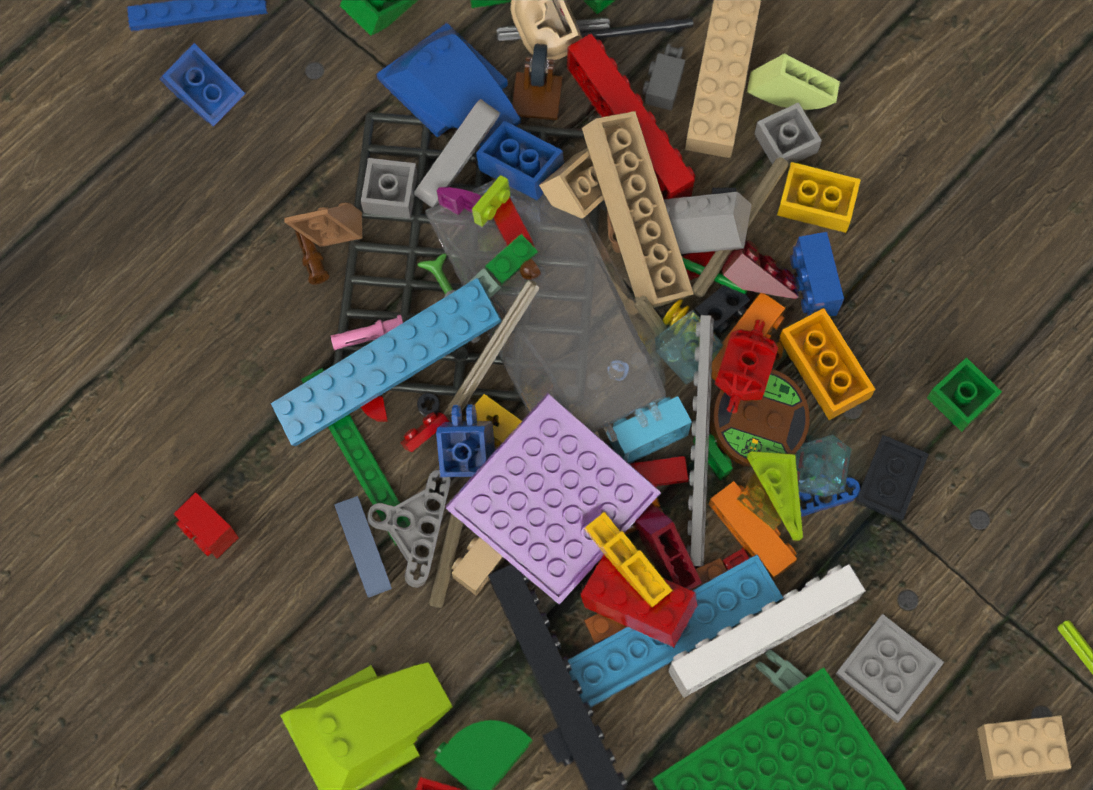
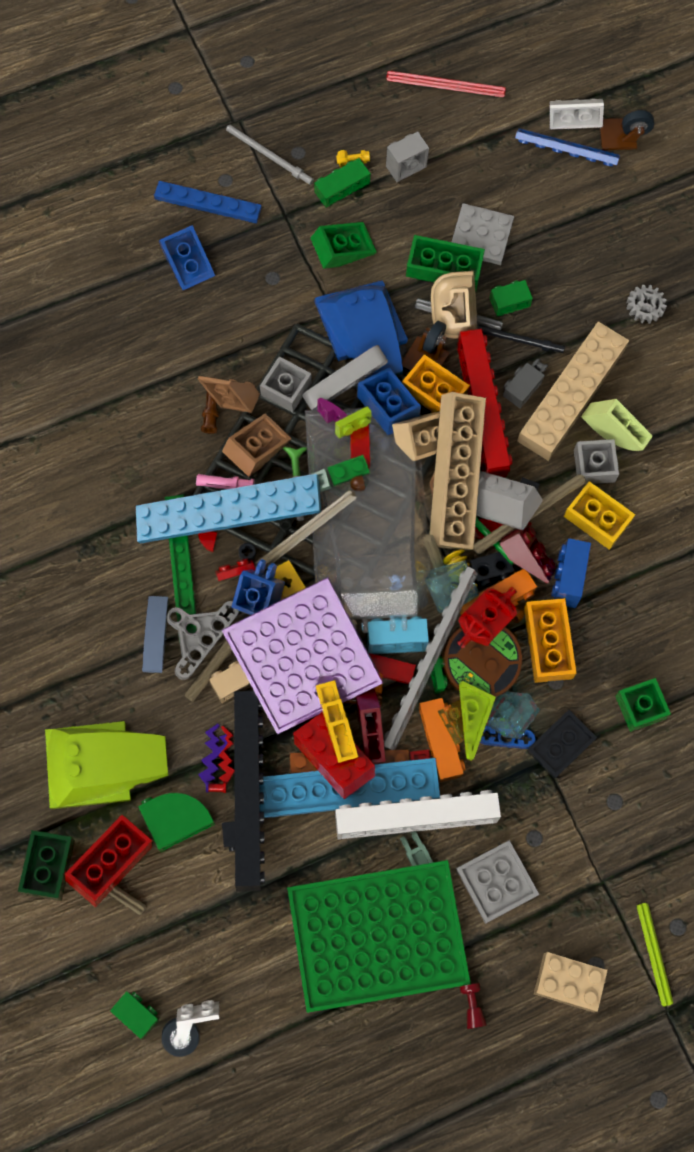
camera: 20 degrees right, 0 degrees up
red brick [174,492,238,559] -> none
none -> piece [198,724,235,793]
none -> medium nougat slope [222,414,291,477]
none -> light orange brick [402,354,470,412]

